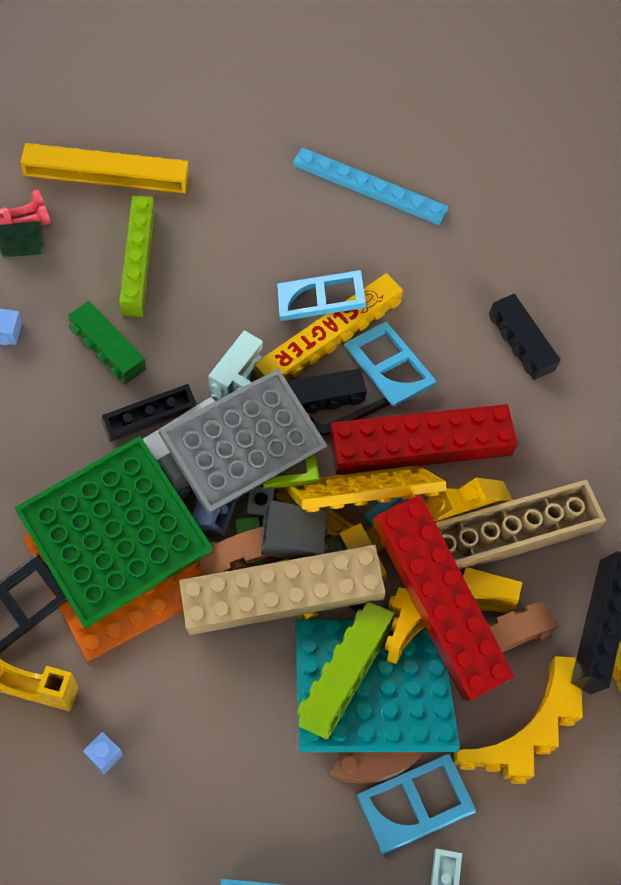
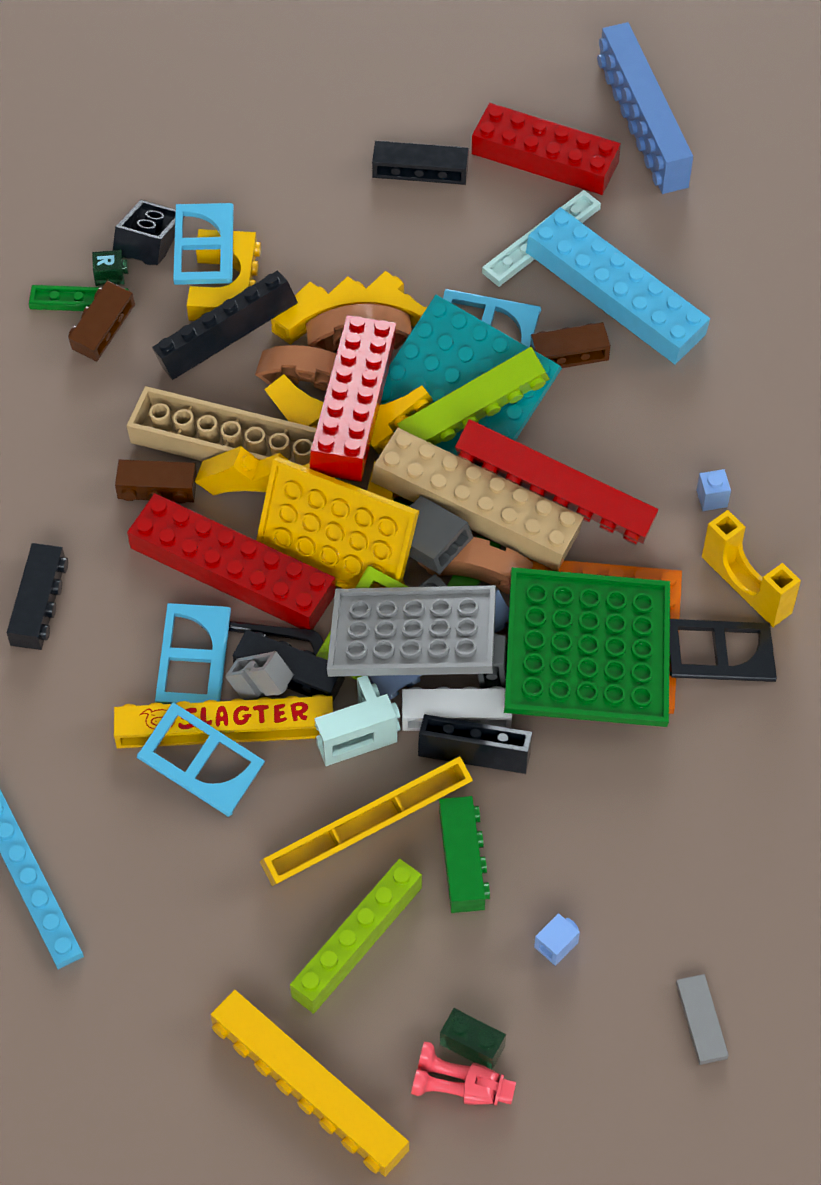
camera: 135 degrees left, 5 degrees down
none -> reddish brown brick [115,459,197,503]
none -> light grey brick [225,651,294,700]
none -> yellow brick [259,756,473,886]
none -> nougat brick [306,304,412,352]
none -> red brick [455,419,659,545]
none -> reddish brown brick [530,322,611,368]

